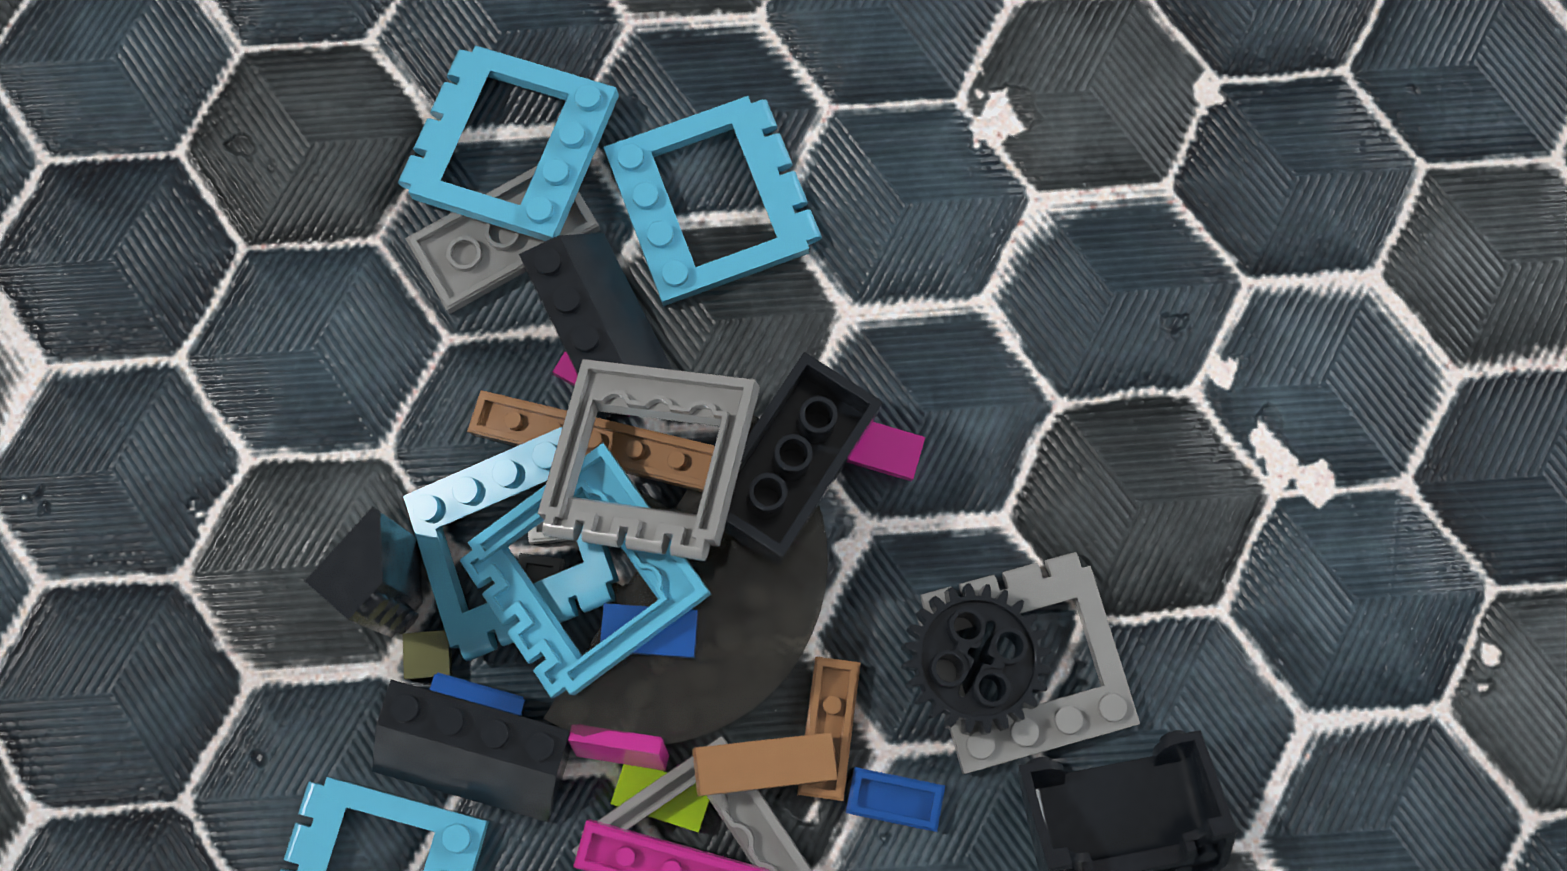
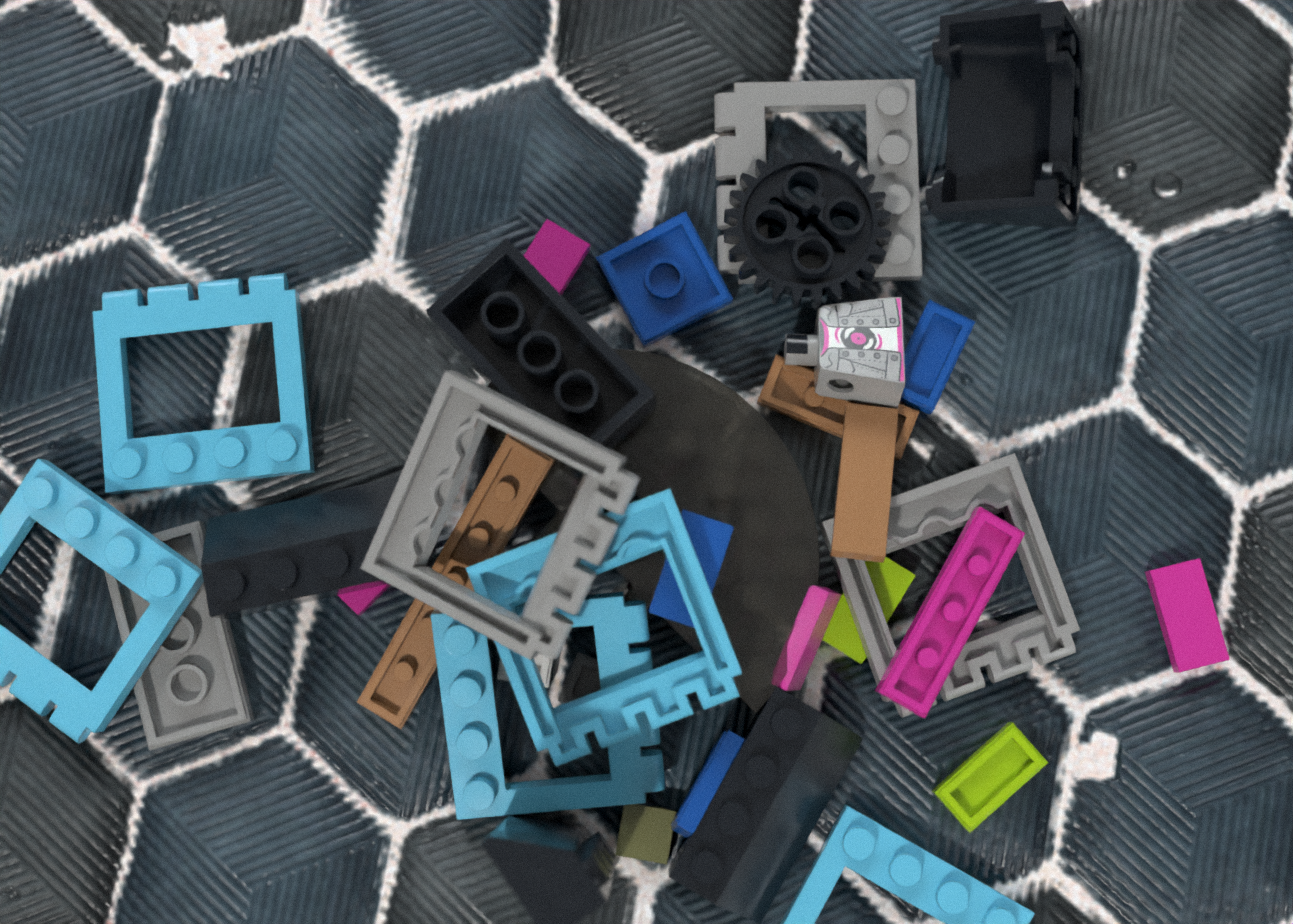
camera: 70 degrees left, 5 degrees up
none -> blue tile [596,211,733,349]
none -> light grey torso [784,297,906,409]

